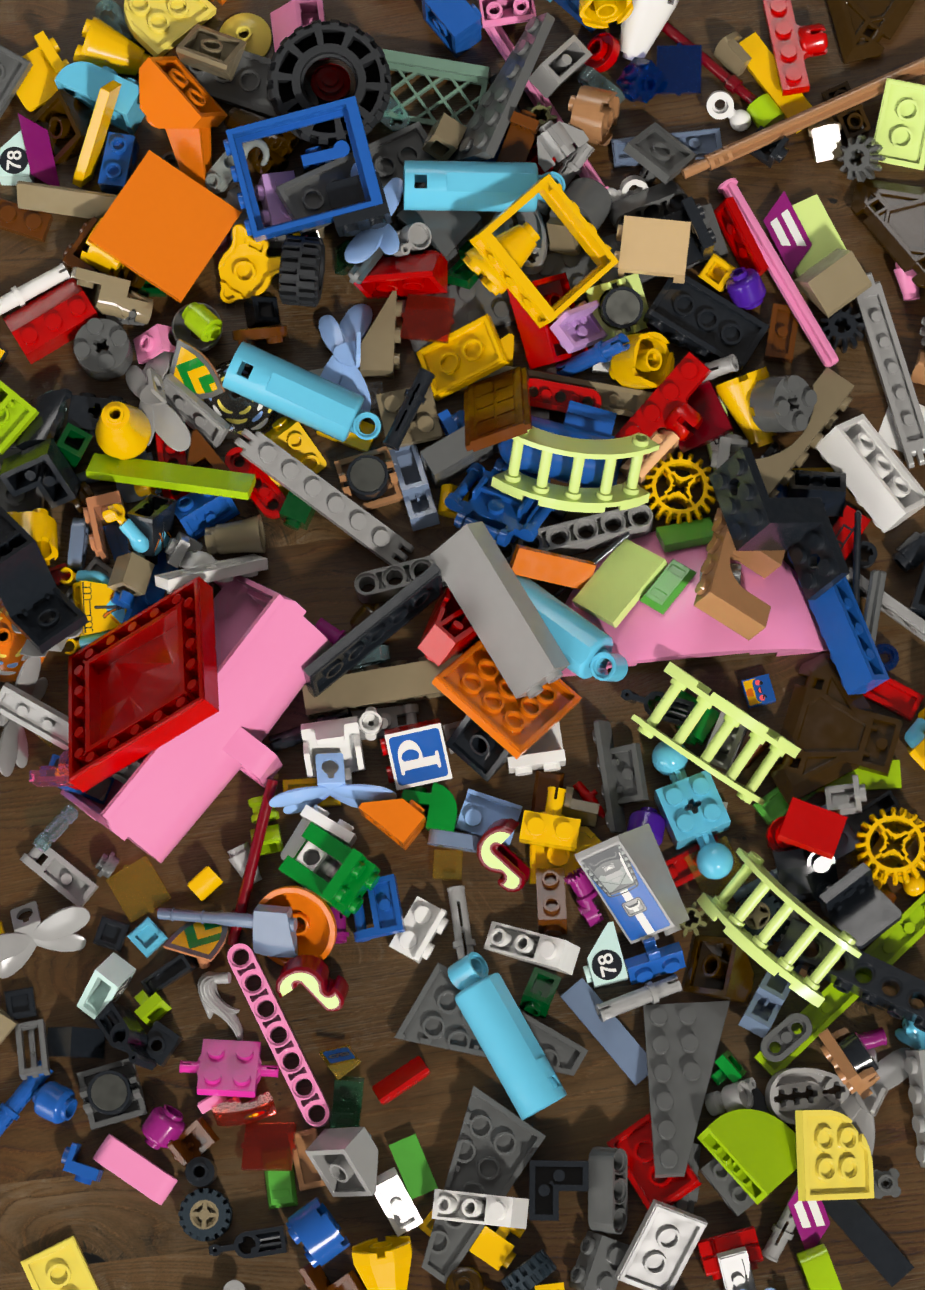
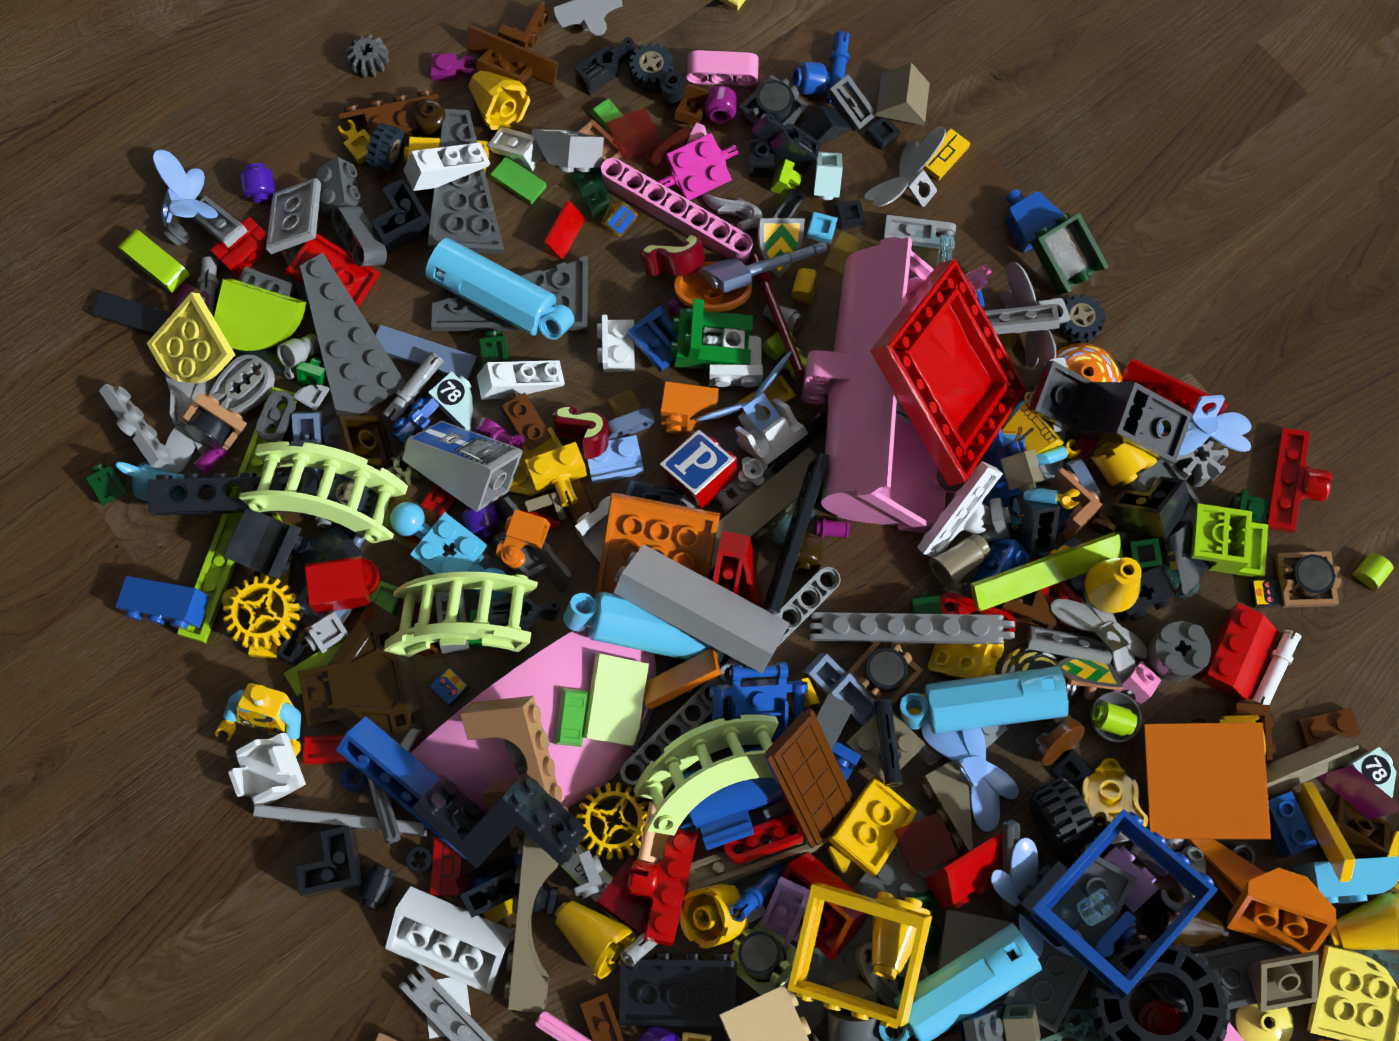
camera: 140 degrees right, 5 degrees down
blue bracket [61,1142,104,1185] -> none
dark tan plate [70,267,153,326] -> none
blue brick [286,1197,351,1268] -> none
light grey piece [393,222,432,257] -> none
green brick [402,782,458,832] -> none
light grey pin [447,885,476,960] -> none
bright green tile [656,517,714,553] -> none
dark grey brick [750,375,817,433] -> none
black axle [853,510,862,606] -> none
dark grey plate [873,1168,901,1199] -> none
none -> light grey tile [293,385,330,411]
none -> orange brick [496,509,550,568]
none -> clear light blue beam [1077,888,1116,926]

